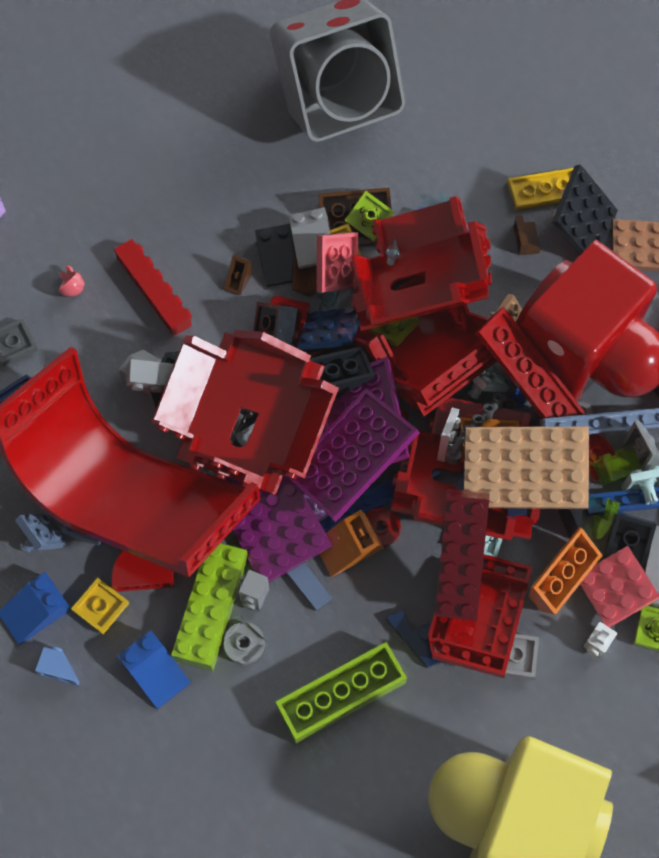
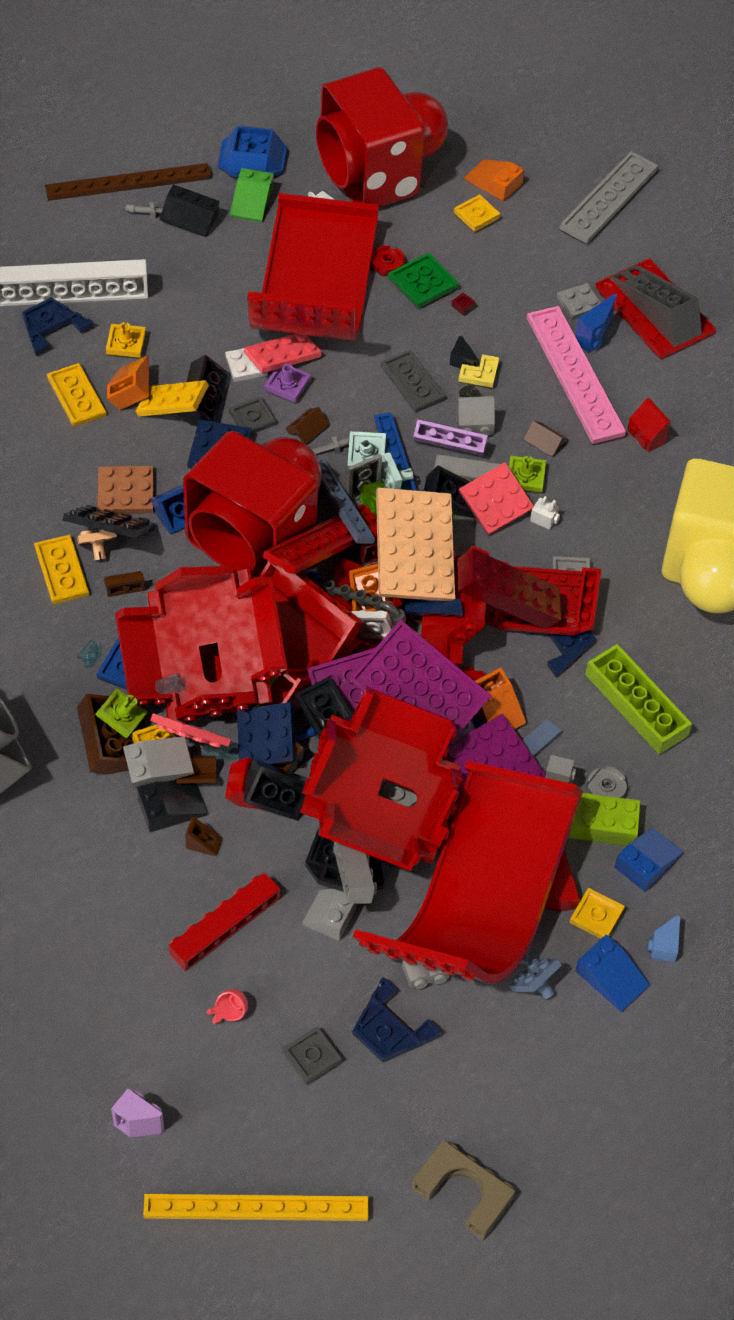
camera: 100 degrees left, 10 degrees down
orange slope [529,527,602,615] -> none

